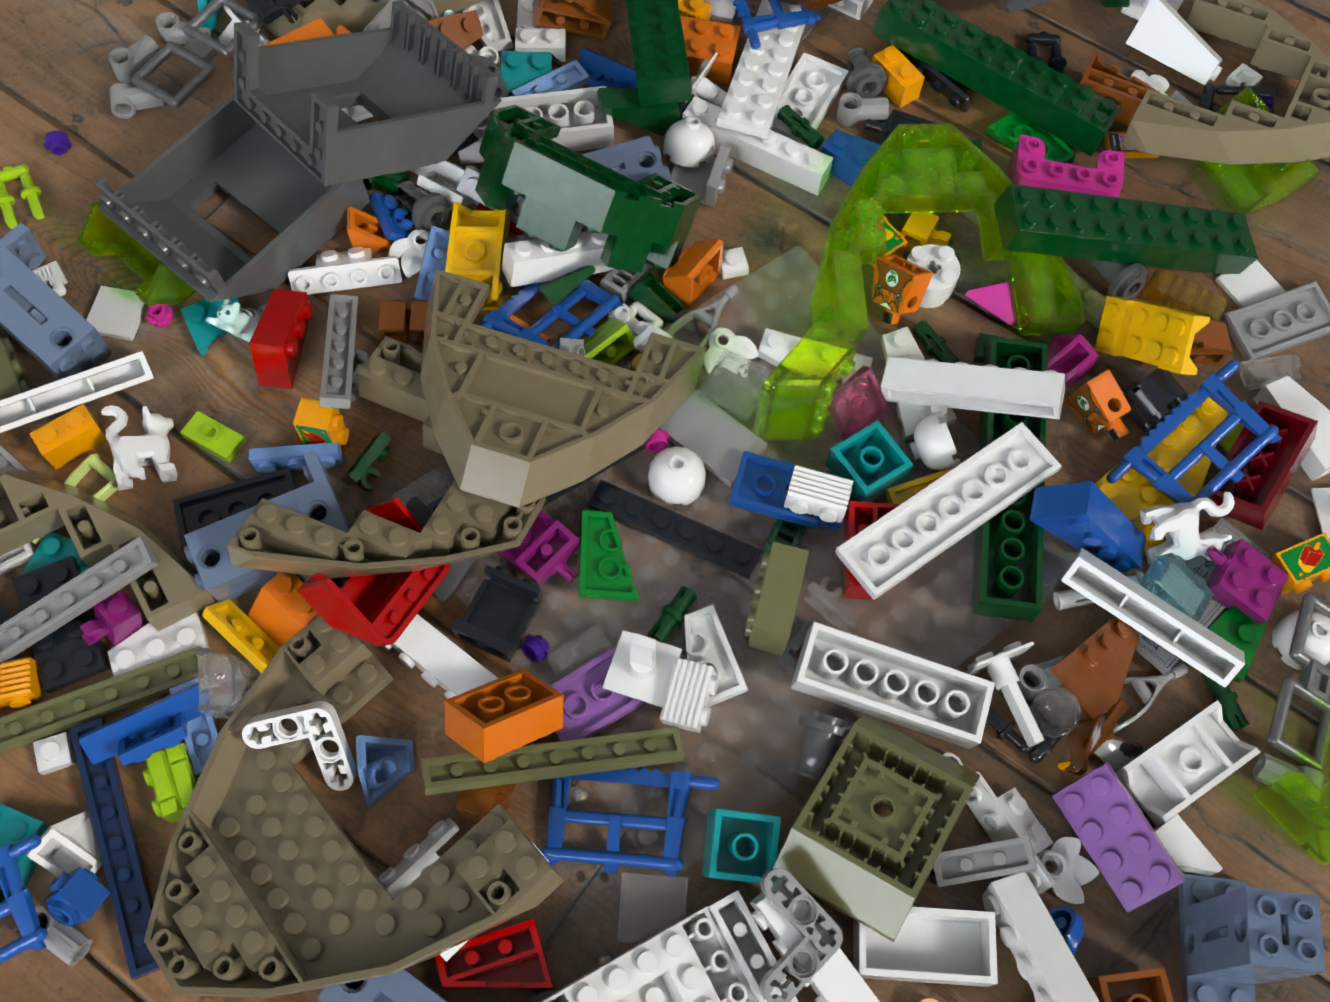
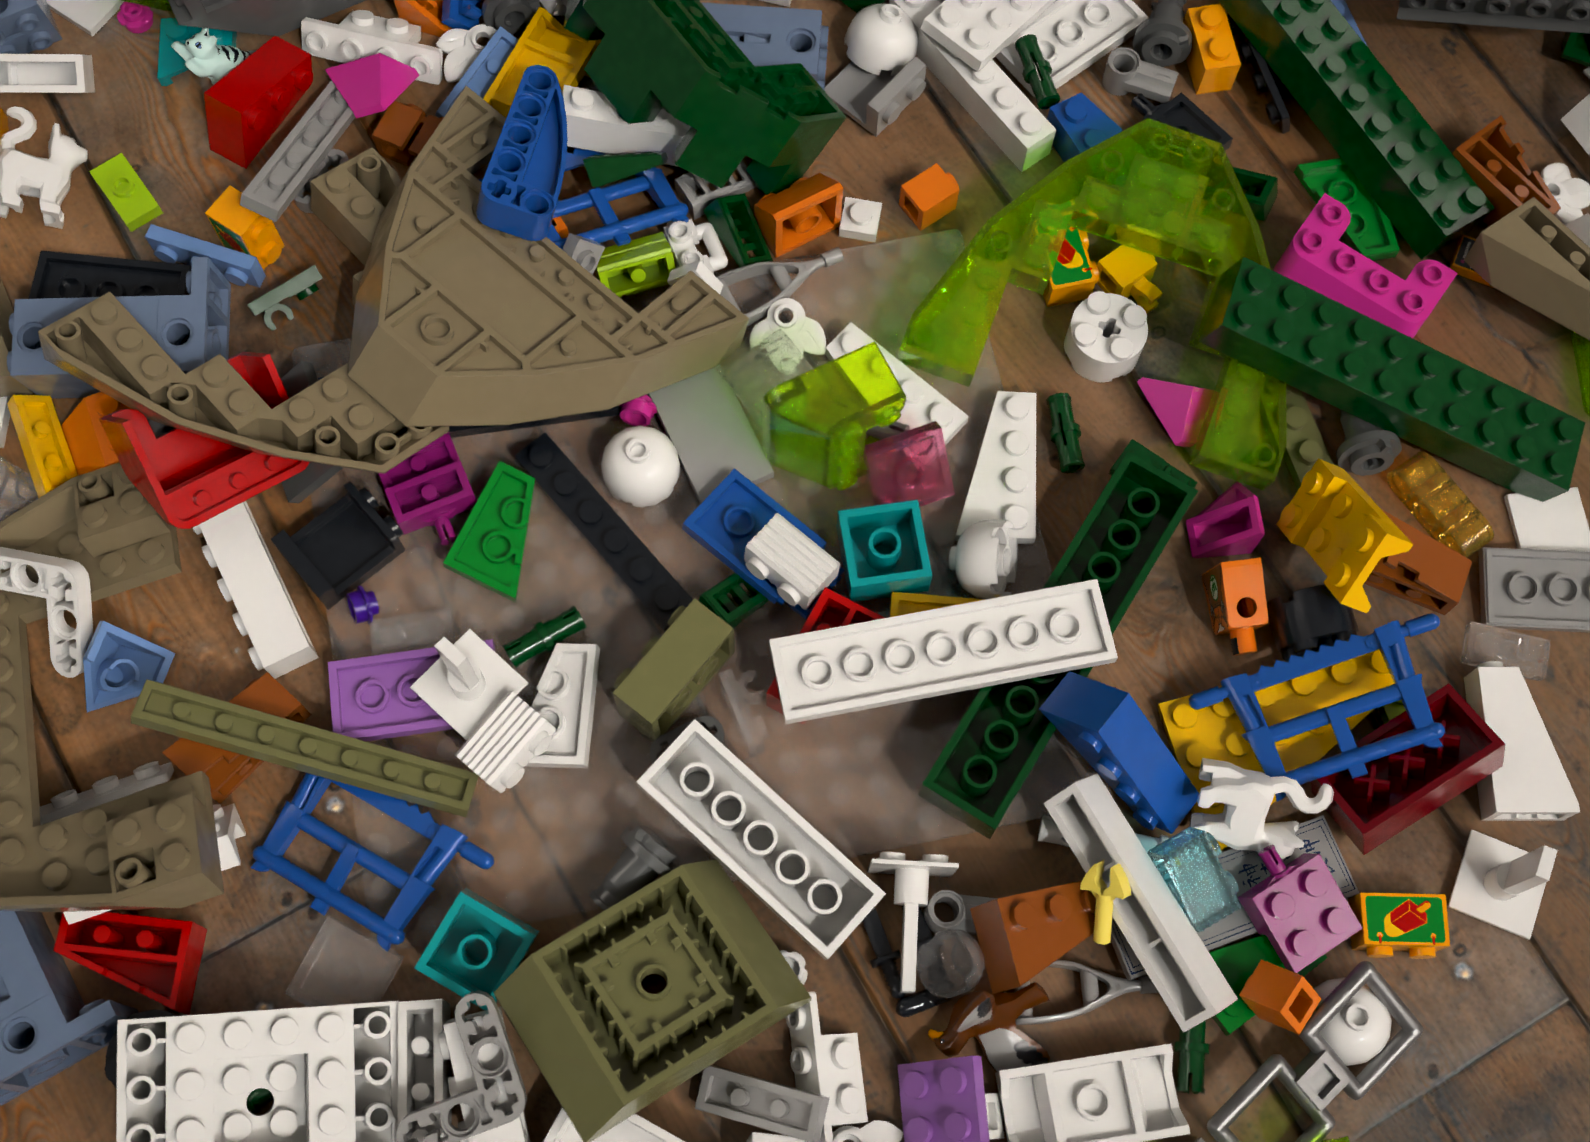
camera: 25 degrees right, 5 degrees up
orange brick [444,669,564,763] -> none
orange torso [871,254,933,324] -> none
white brick [881,356,1065,419] -> none
black piece [1026,31,1067,73] -> none
none -> dark pink slope [325,53,419,118]
none -> blue beam [476,65,568,241]
none -> orange brick [899,163,959,231]
none -> light yellow bar [1080,860,1131,945]
none -> orange brick [1239,959,1322,1035]

